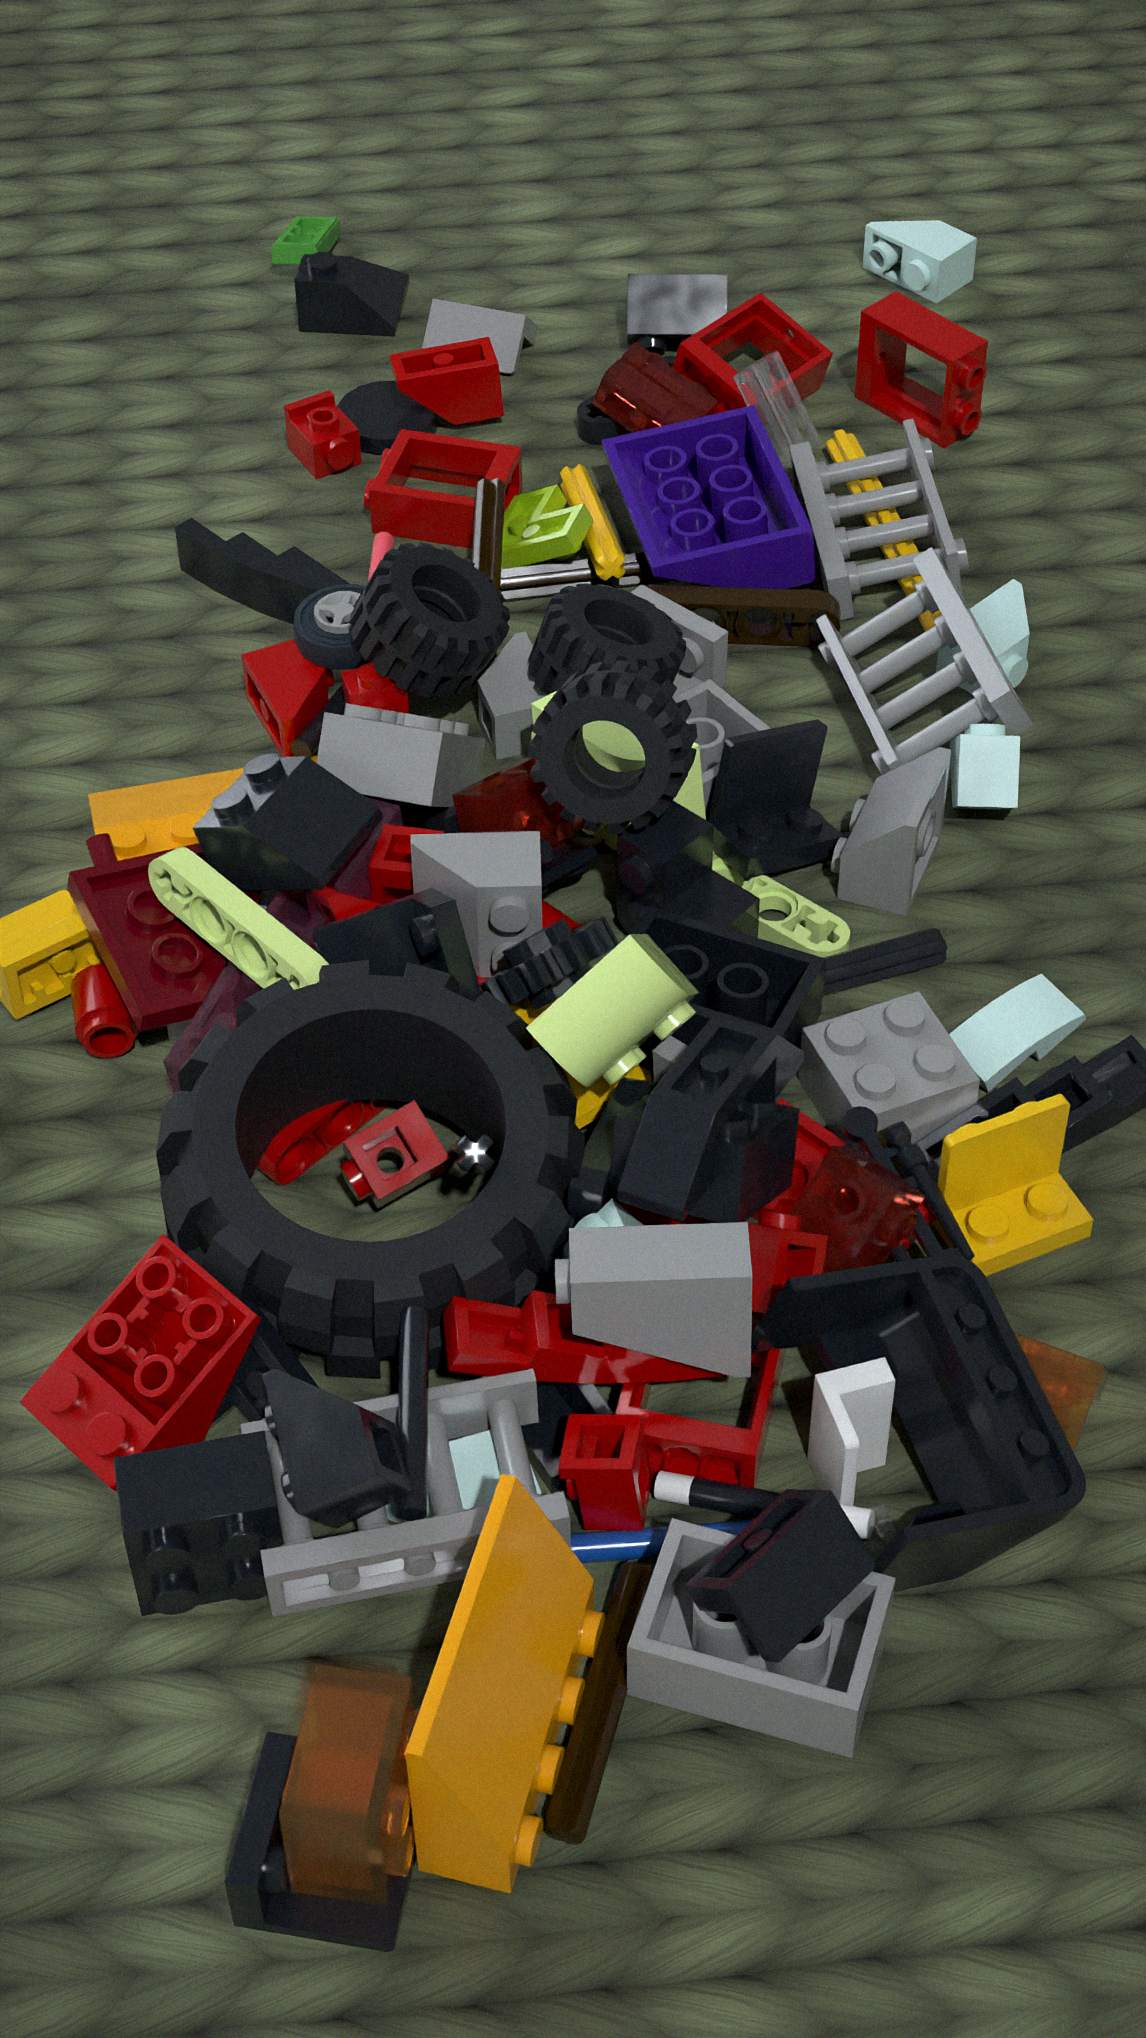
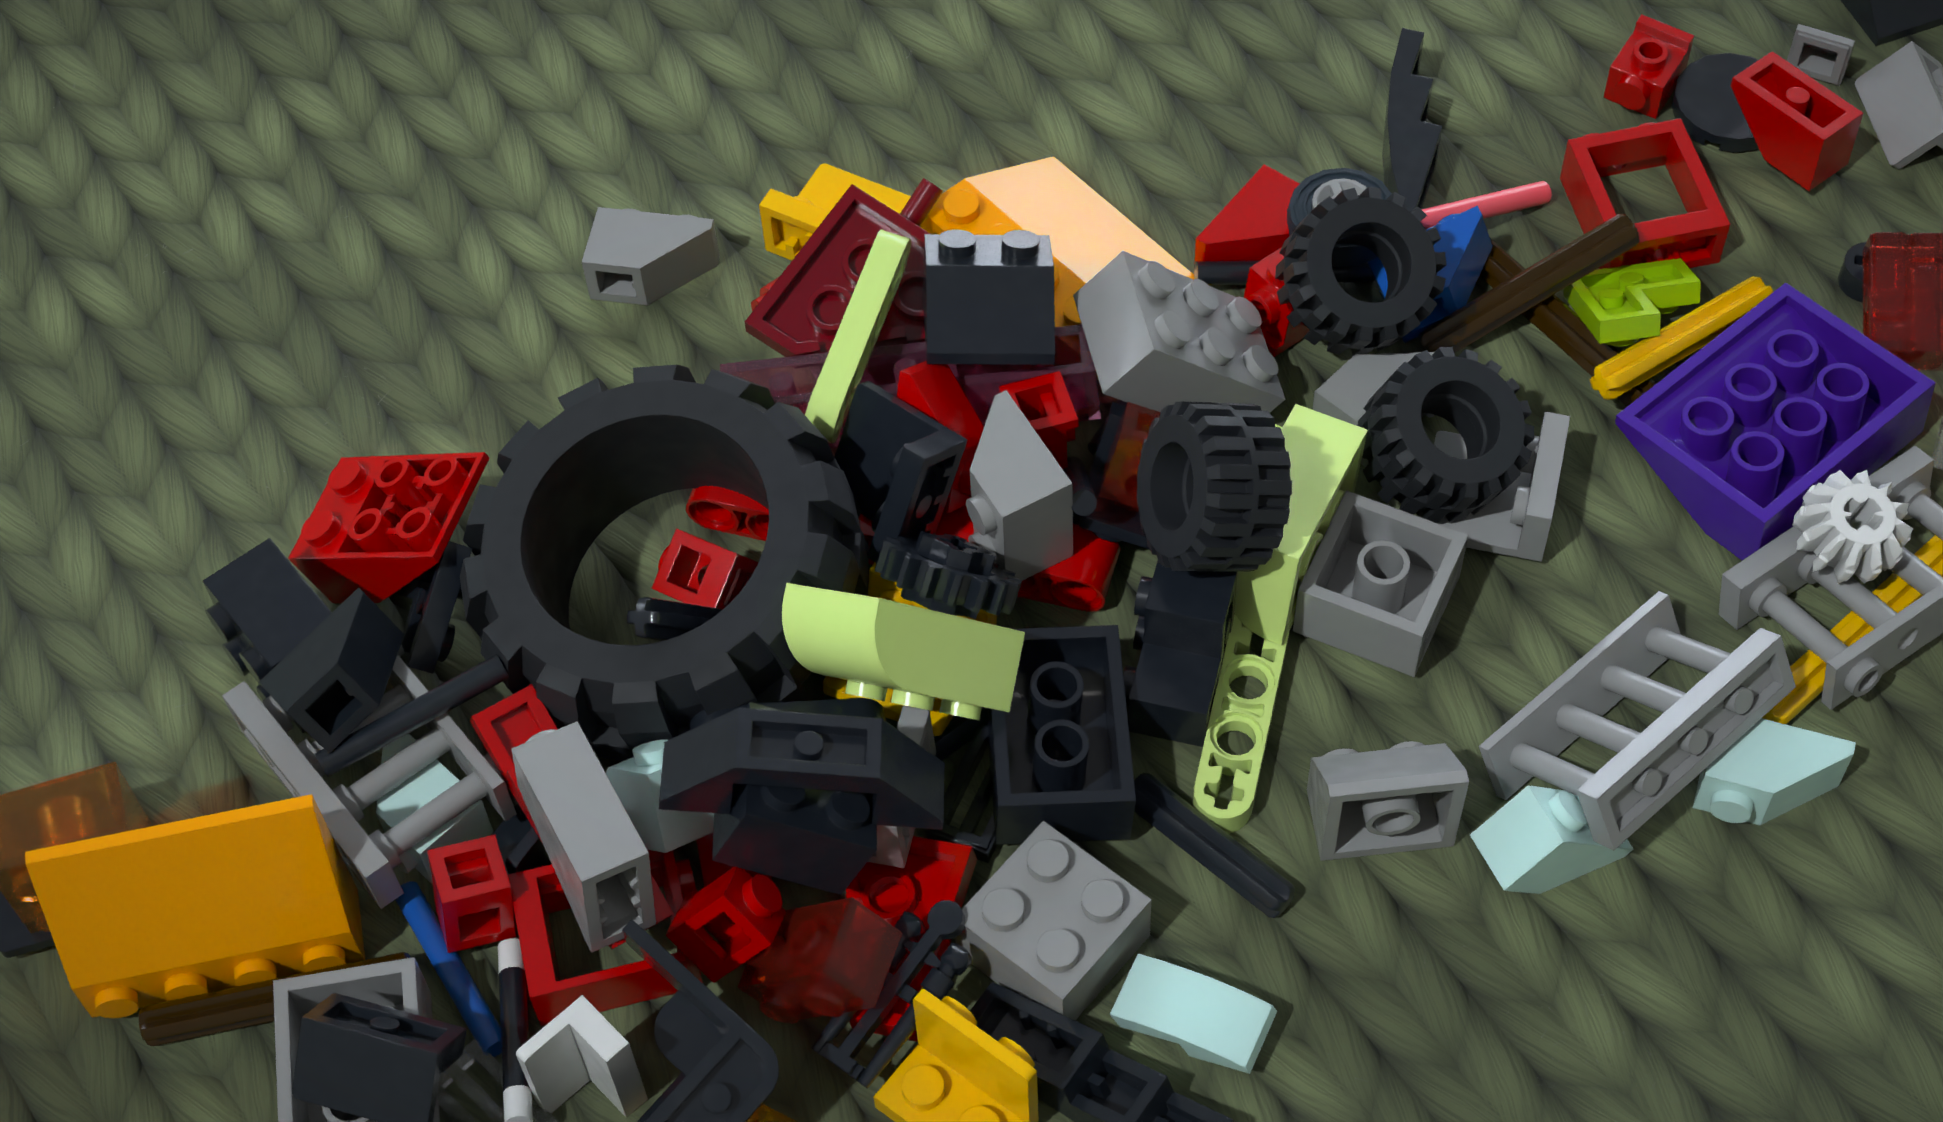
camera: 65 degrees right, 10 degrees up
dark brown beam [632,585,841,647] -> none
black bracket [708,719,845,879] -> none
none -> light grey slope [1787,24,1855,86]
none -> white gear [1792,470,1913,584]

